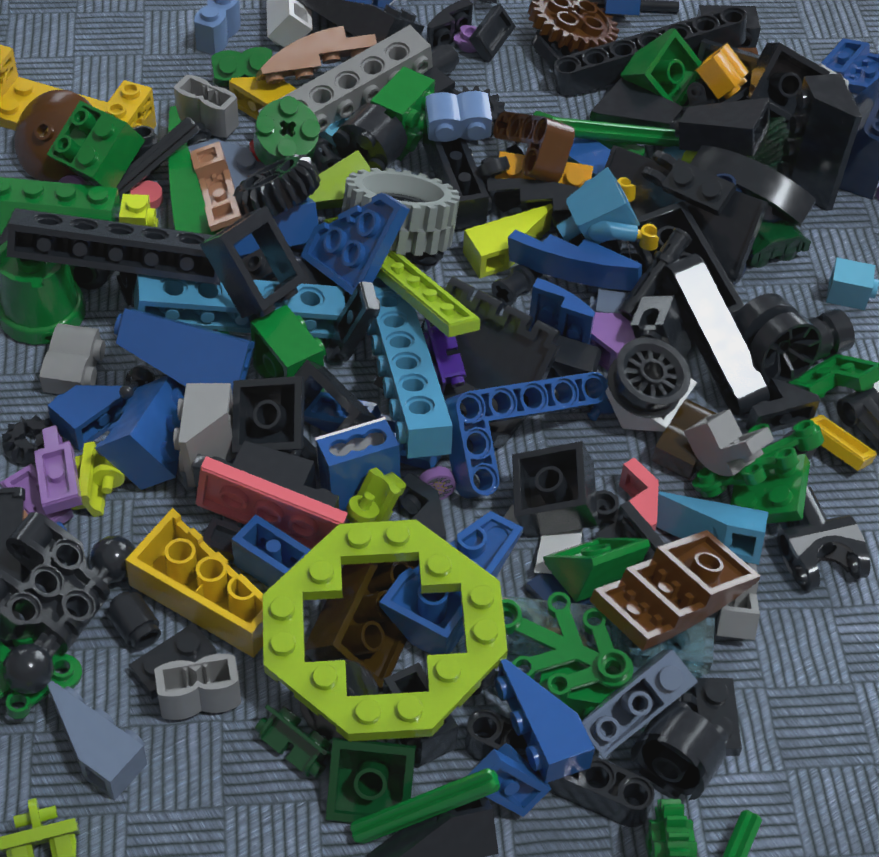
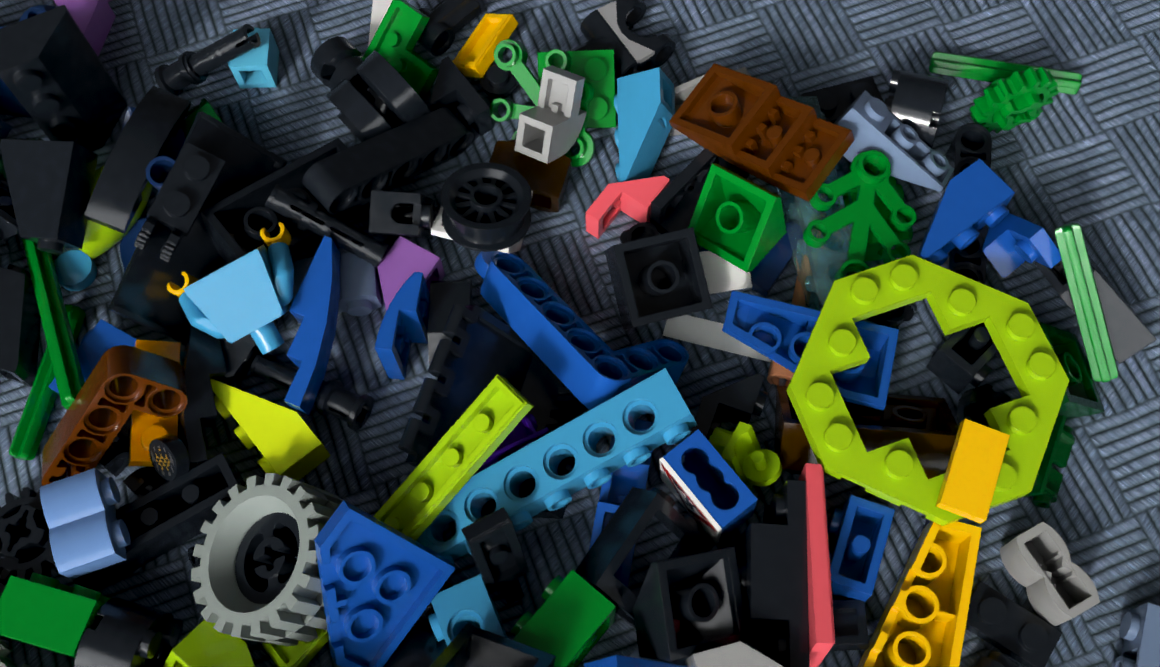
camera: 100 degrees left, 15 degrees up
none -> black pin [154,24,261,96]
none -> yellow tile [935,419,1010,524]

